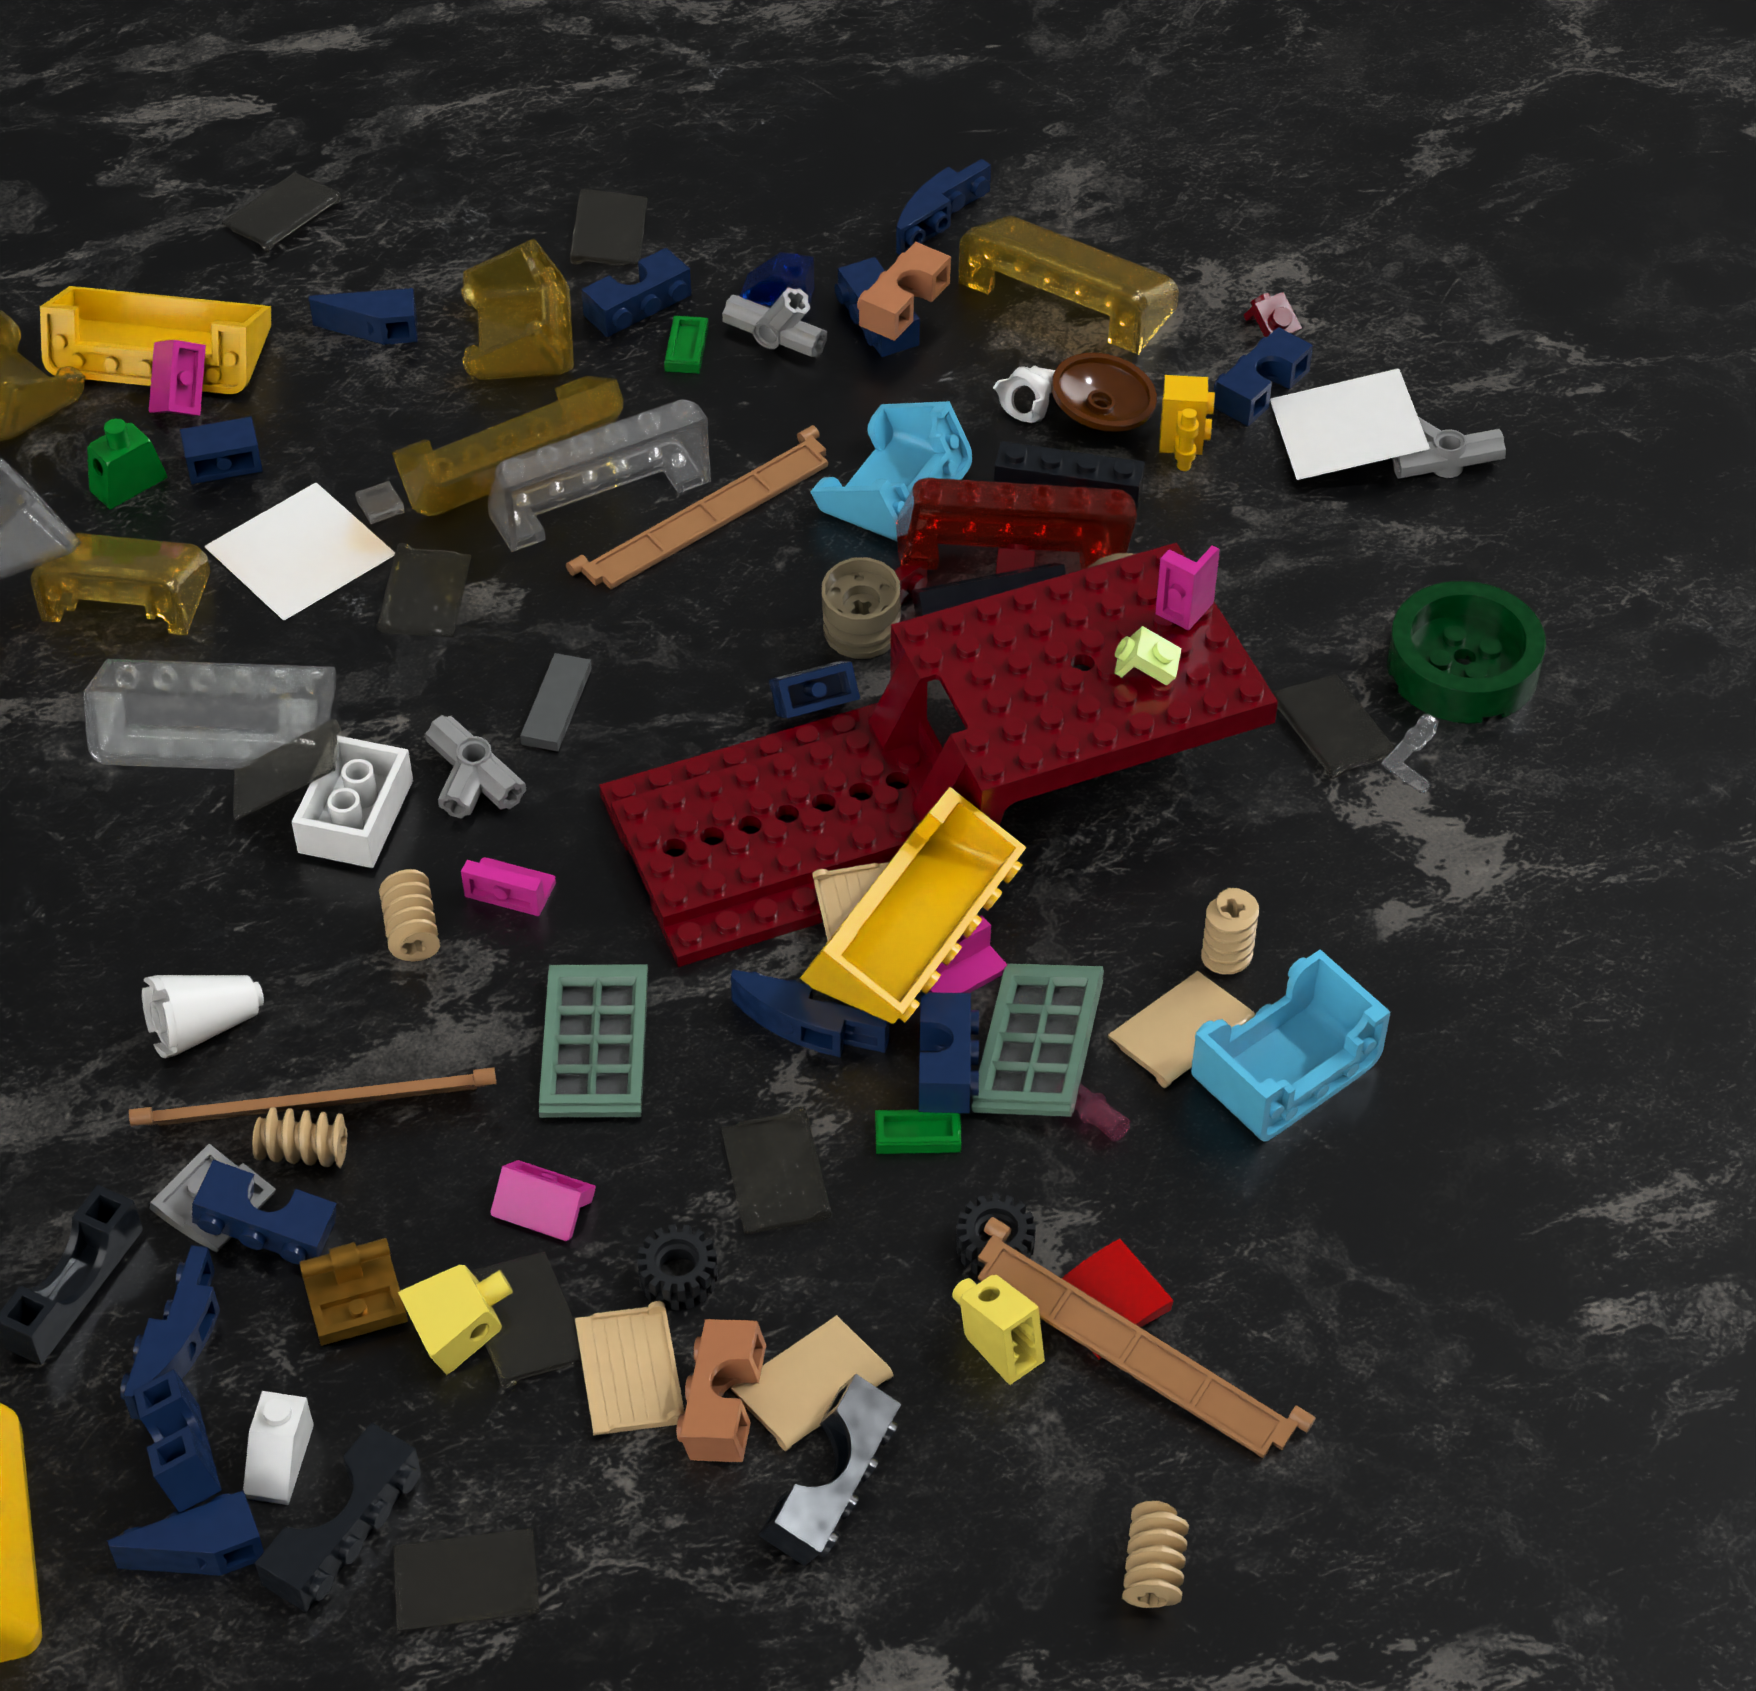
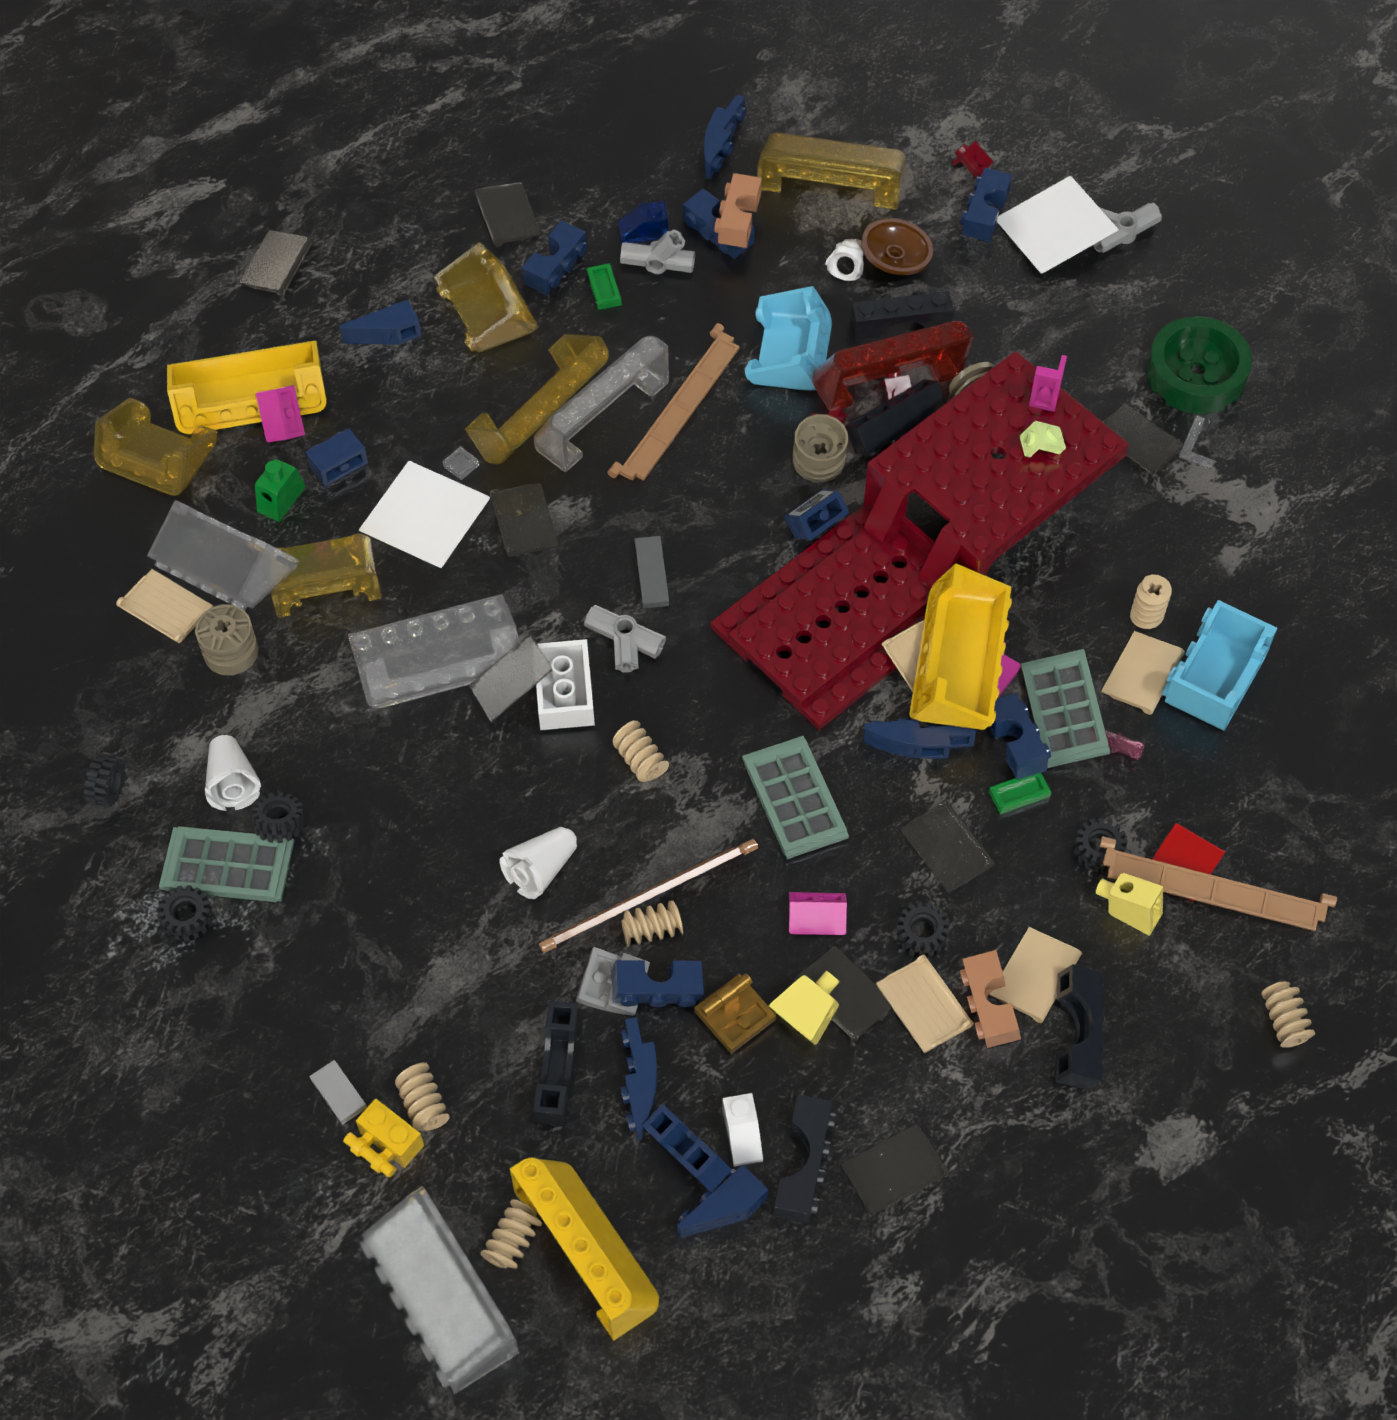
camera: 20 degrees left, 10 degrees up
dark pink panel [461,857,556,916] -> none
yellow brick [1159,375,1215,471] -> none

